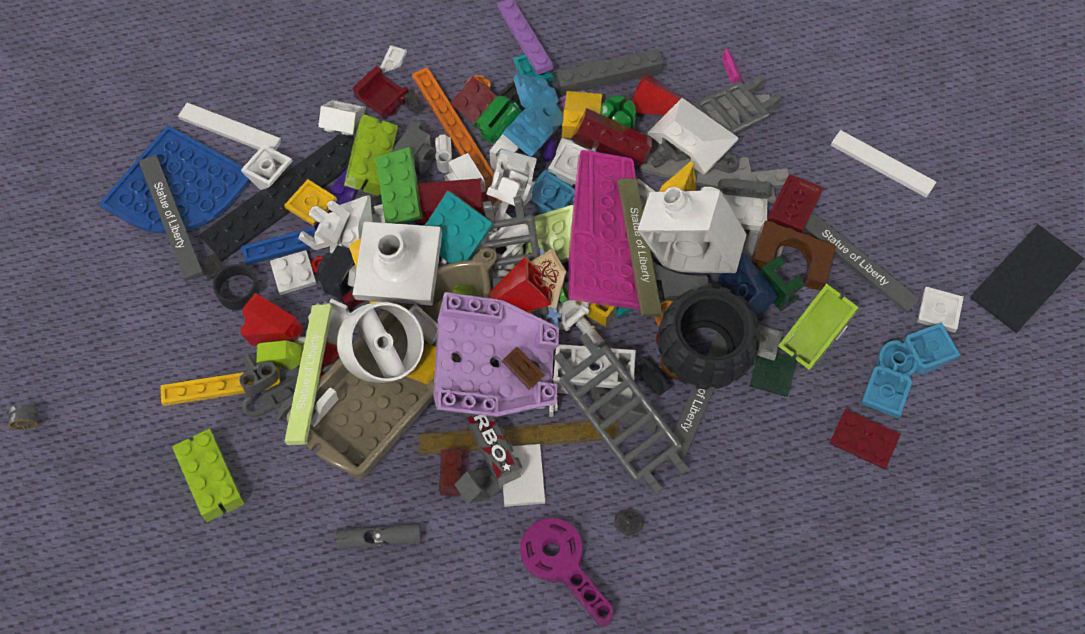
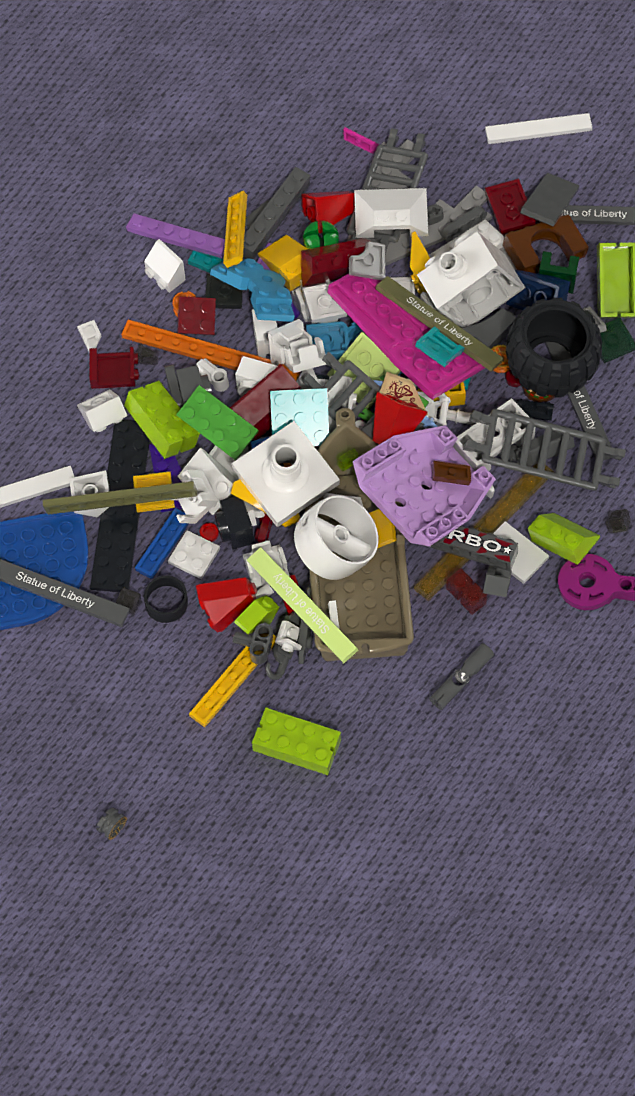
camera: 40 degrees left, 0 degrees up
green cylinder [472,96,522,143] -> none
none -> olive tile [43,481,197,515]
none -> white slope [144,239,186,293]
none -> yellow plate [223,190,247,268]
none -> white bracket [275,621,302,652]
none -> light grey tile [349,241,385,280]
none -> teal plate [415,326,465,367]
none -> dark grey tile [521,172,580,226]
none -> lime slope [528,513,600,565]

